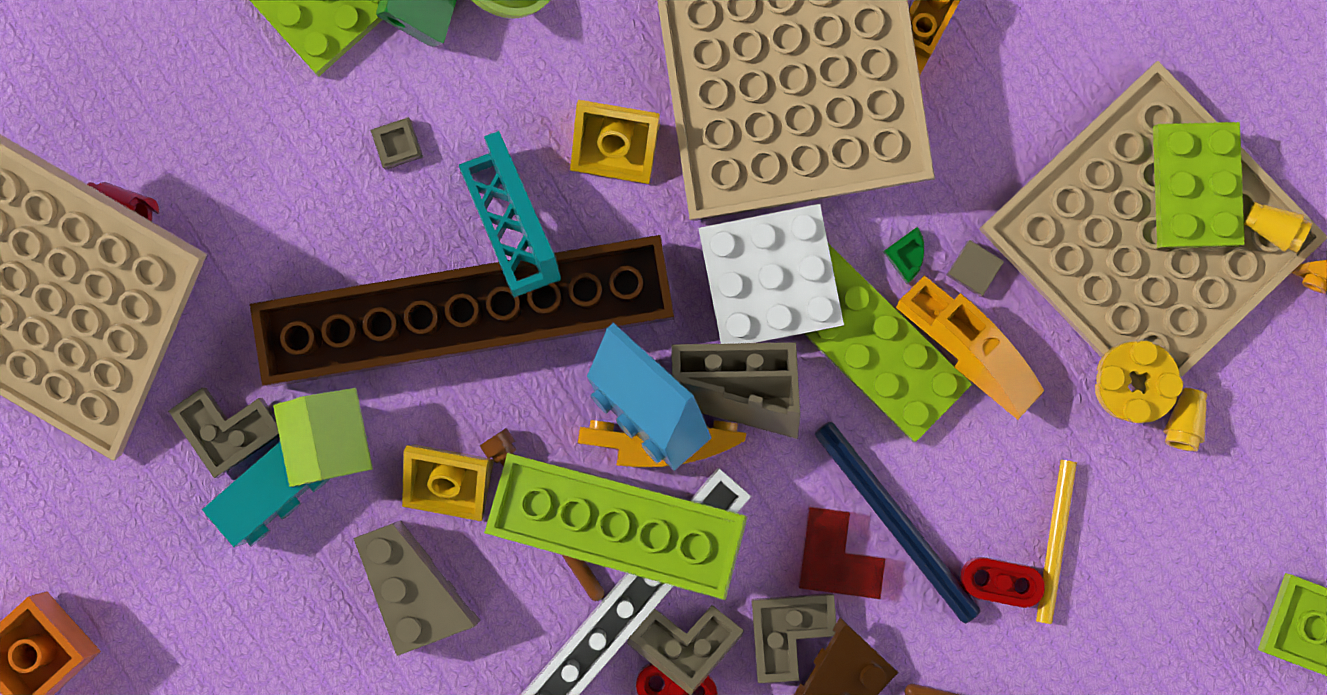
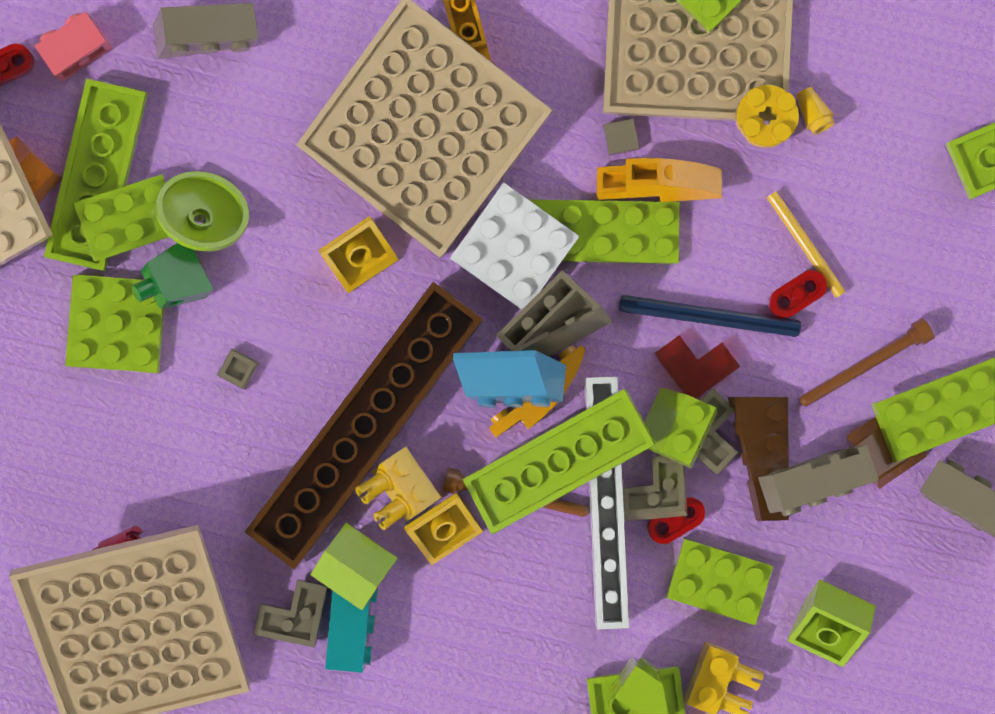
camera: 45 degrees left, 0 degrees up
dark tan wedge [353,520,481,656] -> none
teal fence [459,131,561,297] -> none
green tile [883,227,924,284] -> none
none -> yellow brick [356,446,441,530]
none -> lime slope [644,387,717,469]

